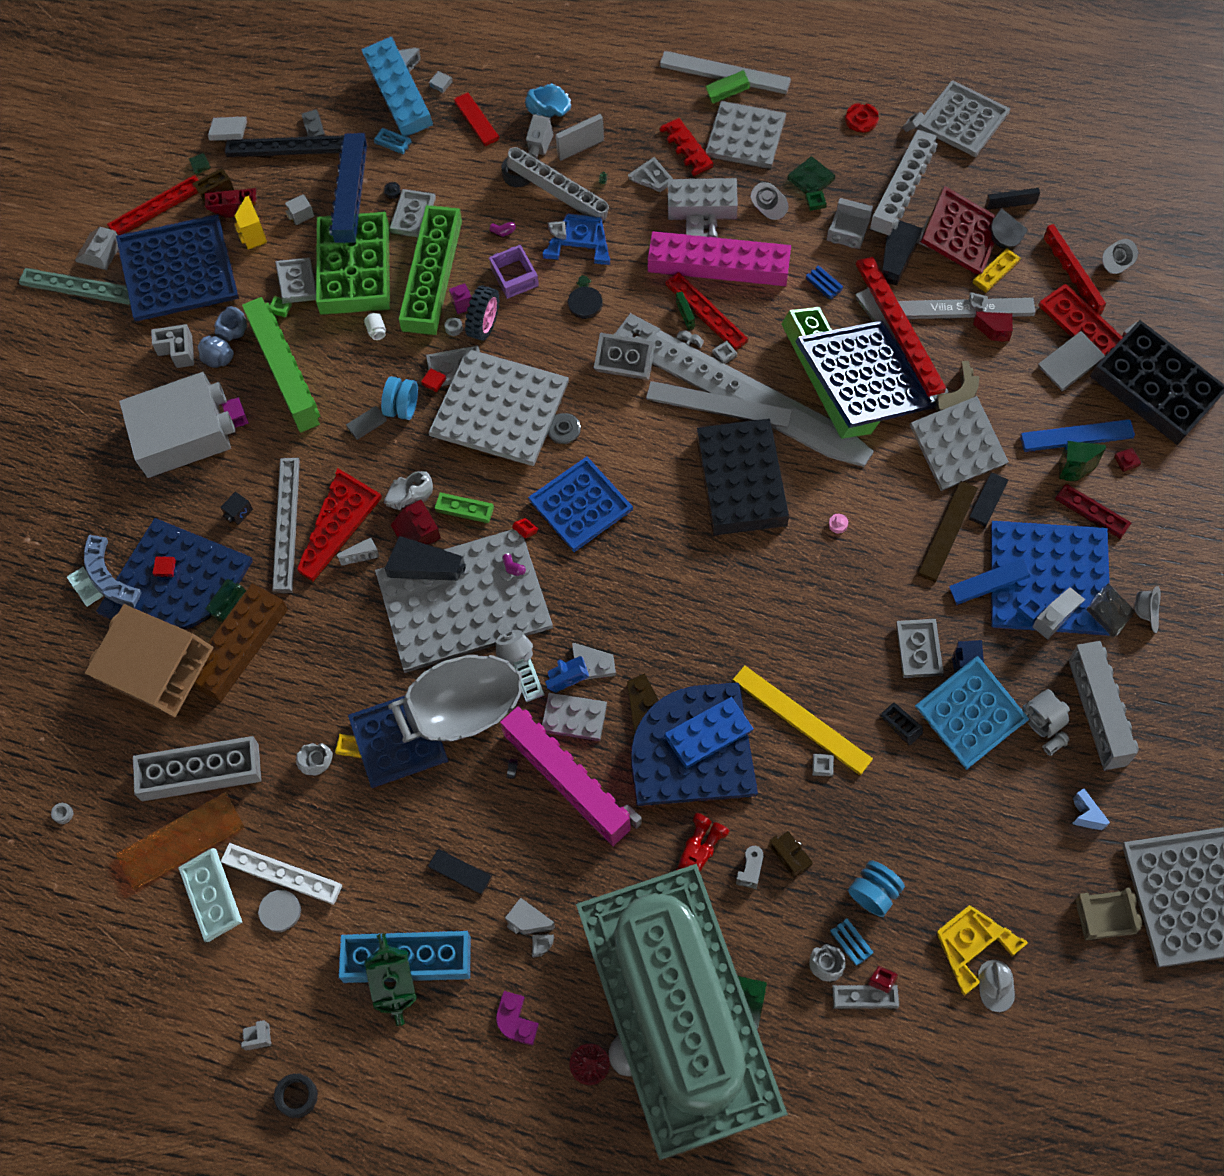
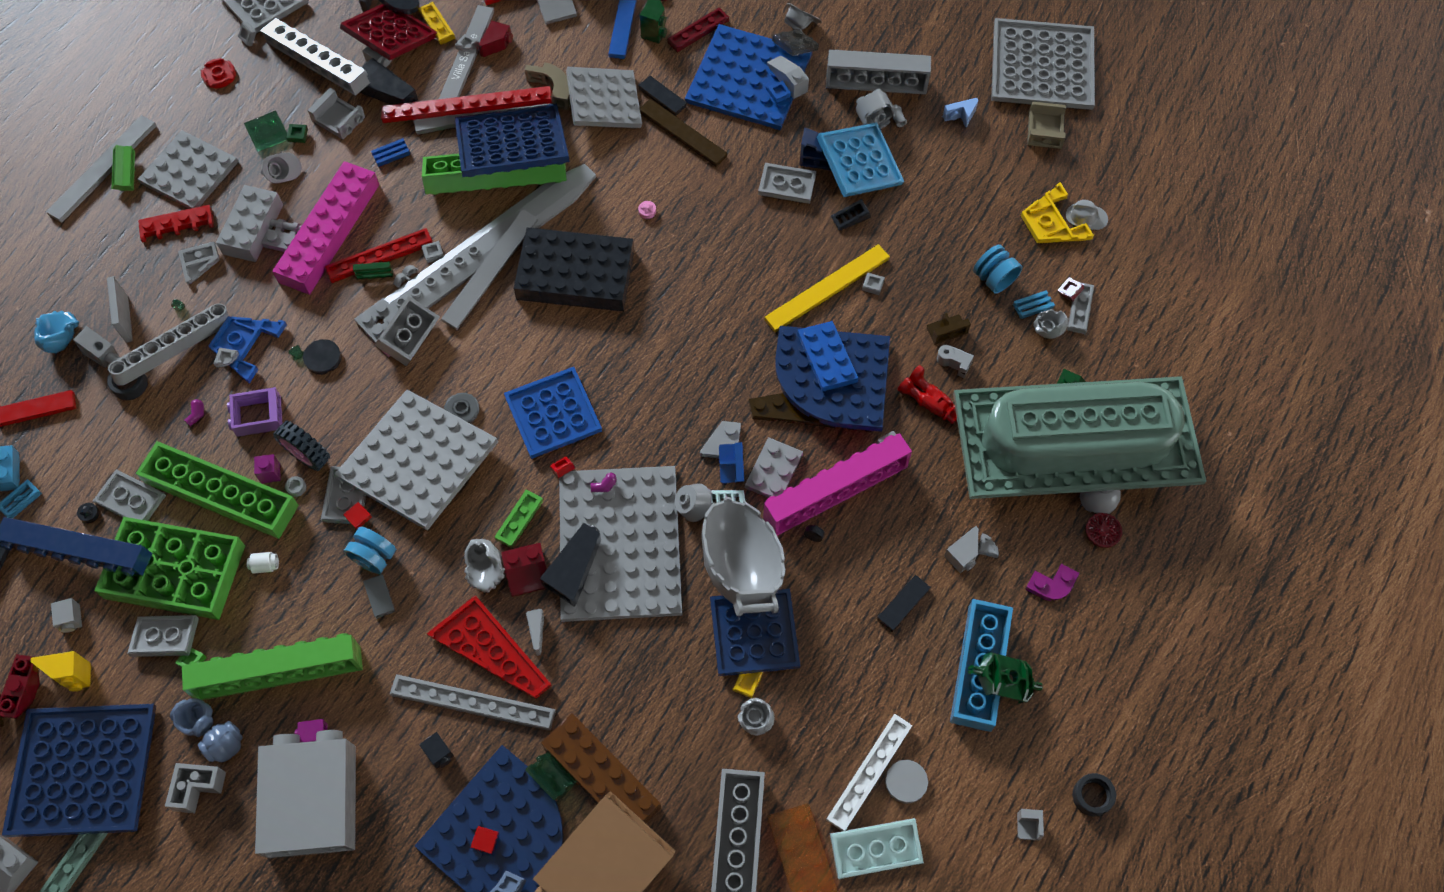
camera: 80 degrees left, 0 degrees up
blue tile [949,558,1031,605] -> none

